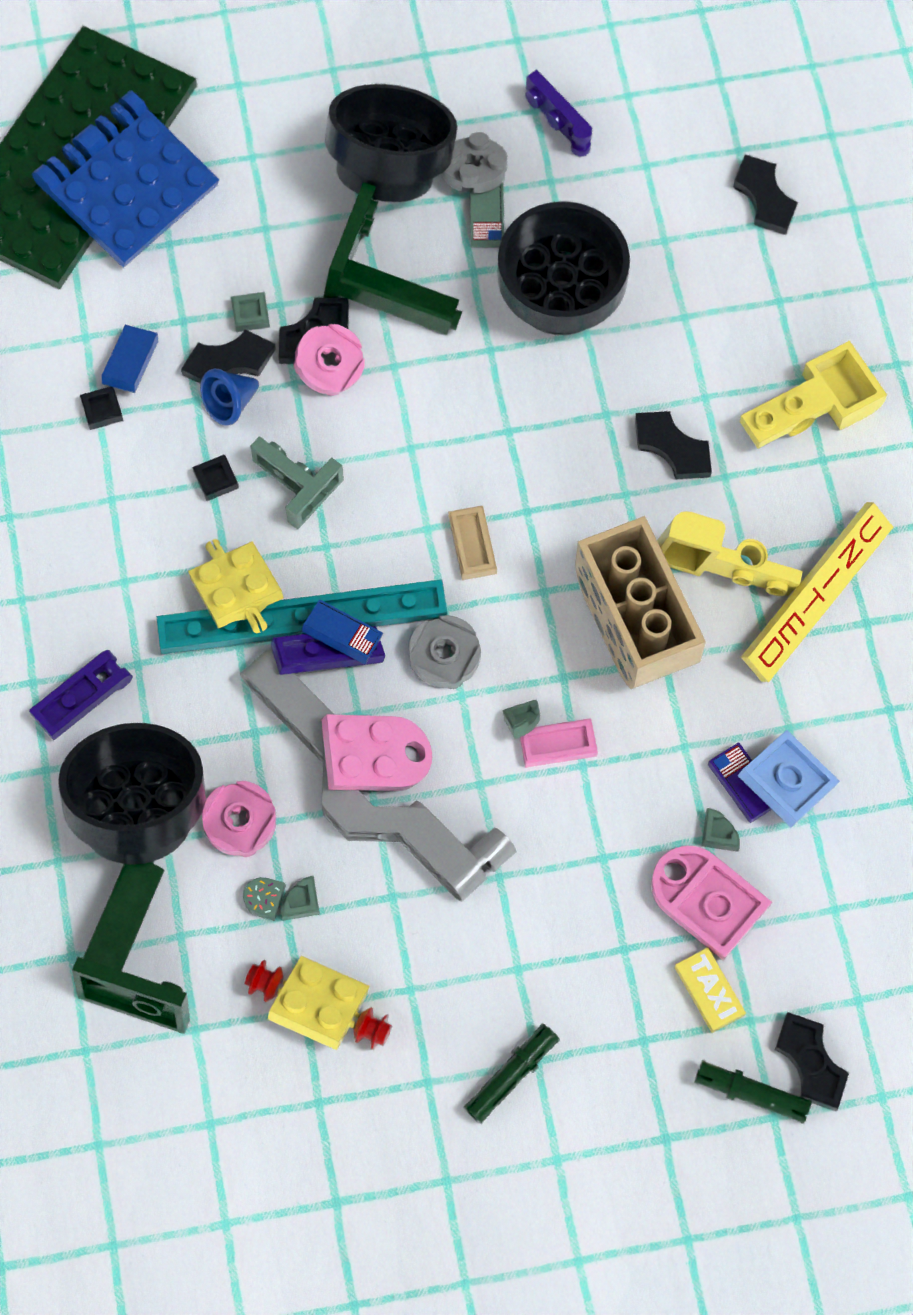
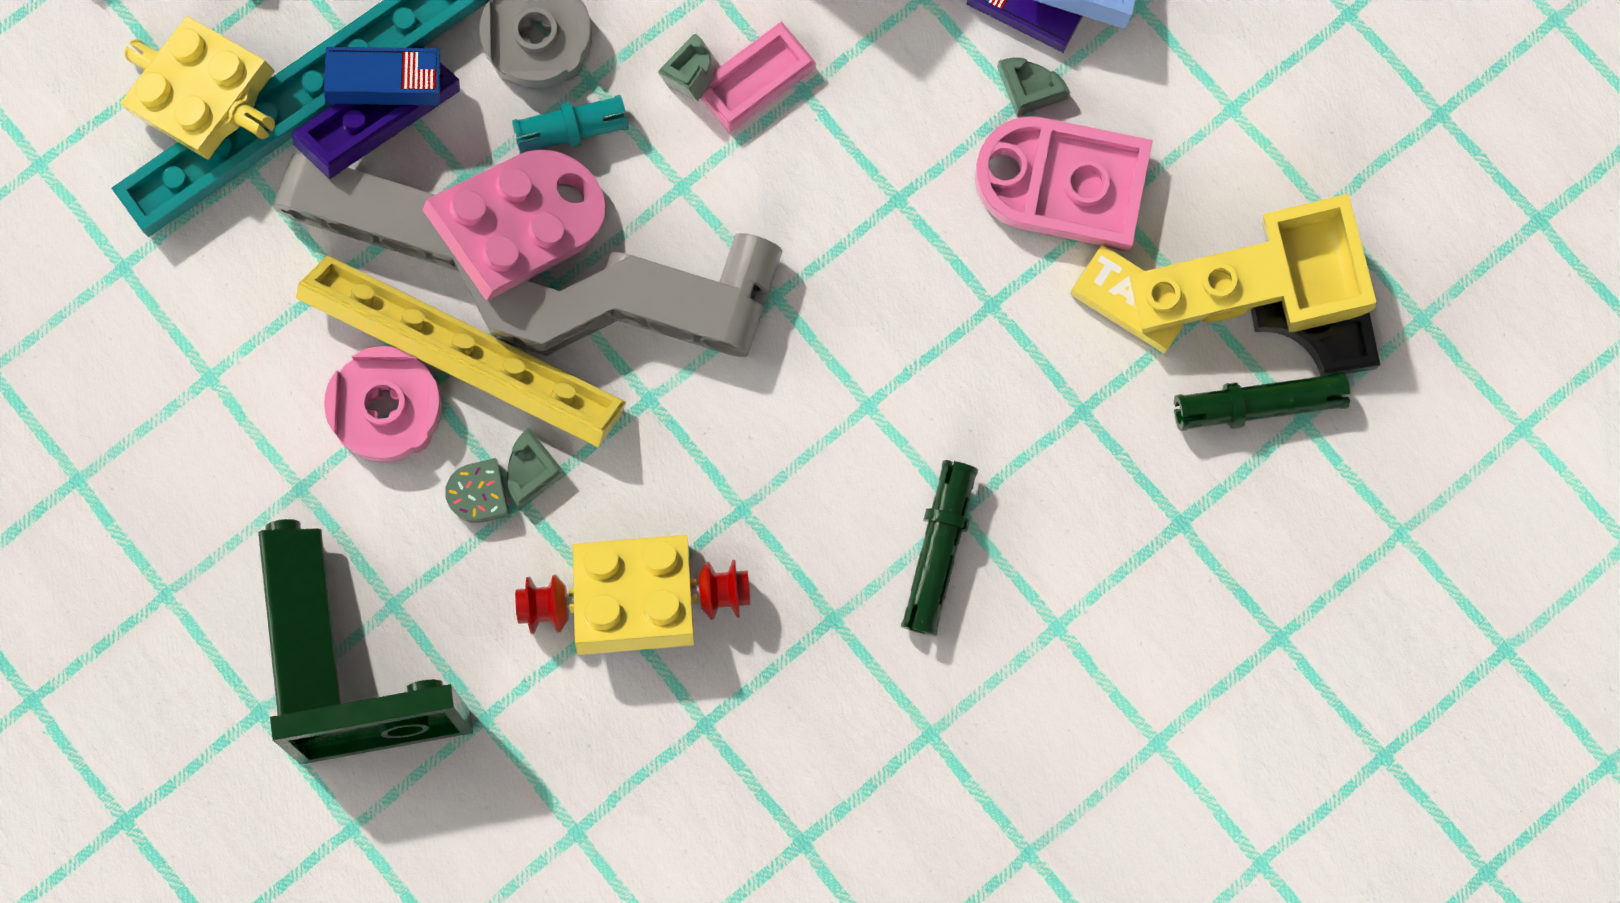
camera: 30 degrees left, 10 degrees up
dark purple plate [29,650,133,741] -> none
black wheel [58,723,206,864] -> none
none -> light yellow tile [296,255,626,447]
none -> teal pin [512,95,629,154]
none -> light yellow plate [1129,194,1377,333]

